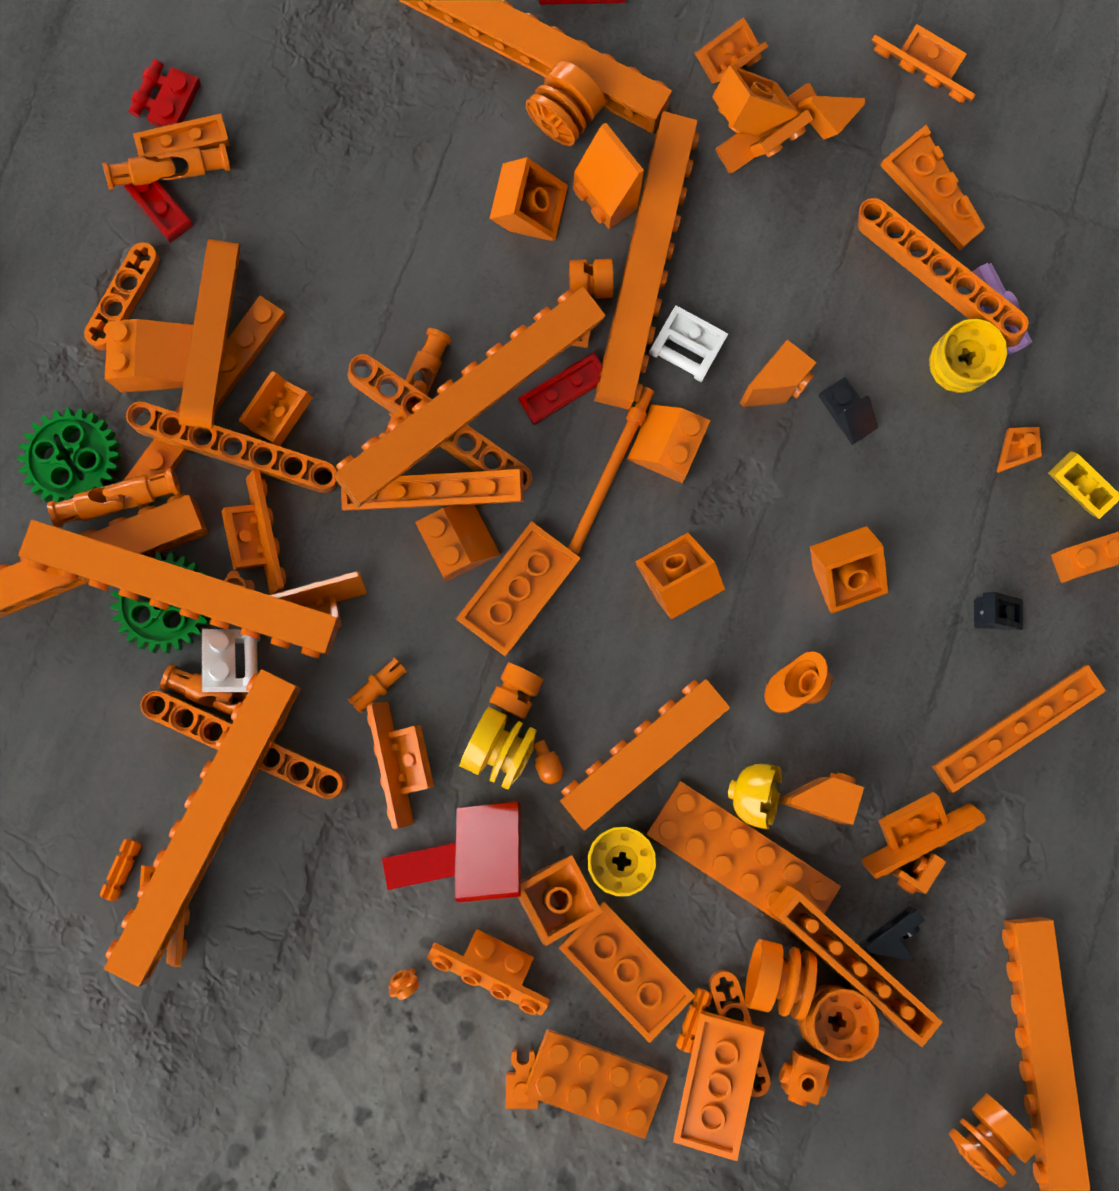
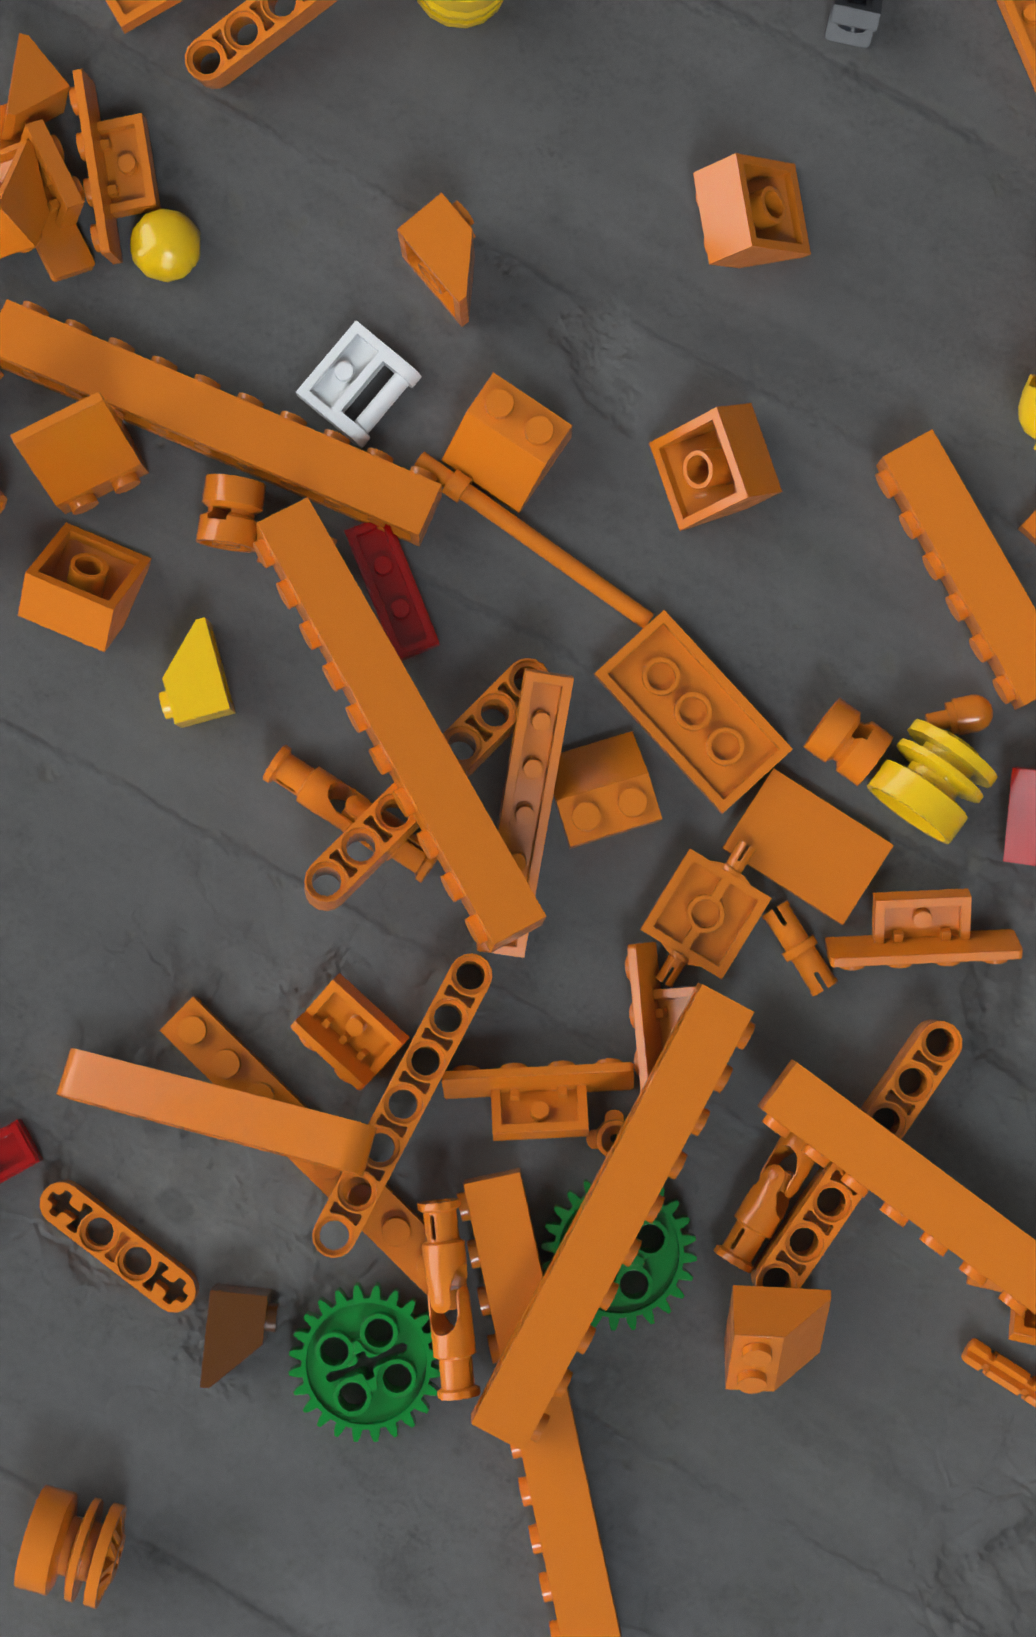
camera: 65 degrees left, 5 degrees up
orange slope [104,319,193,393] -> none
white plate [202,629,260,692] -> none
orange piece [764,651,834,713] -> none
black slope [818,377,878,445] -> none
none -> orange bracket [69,68,161,265]
none -> yellow hair [130,208,201,283]
none -> yellow slope [159,617,236,728]
none -> reddish brown slope [200,1283,280,1389]
none -> orange plate [640,839,772,988]
none -> orange tile [721,768,894,925]
none -> orange slope [724,1285,831,1394]

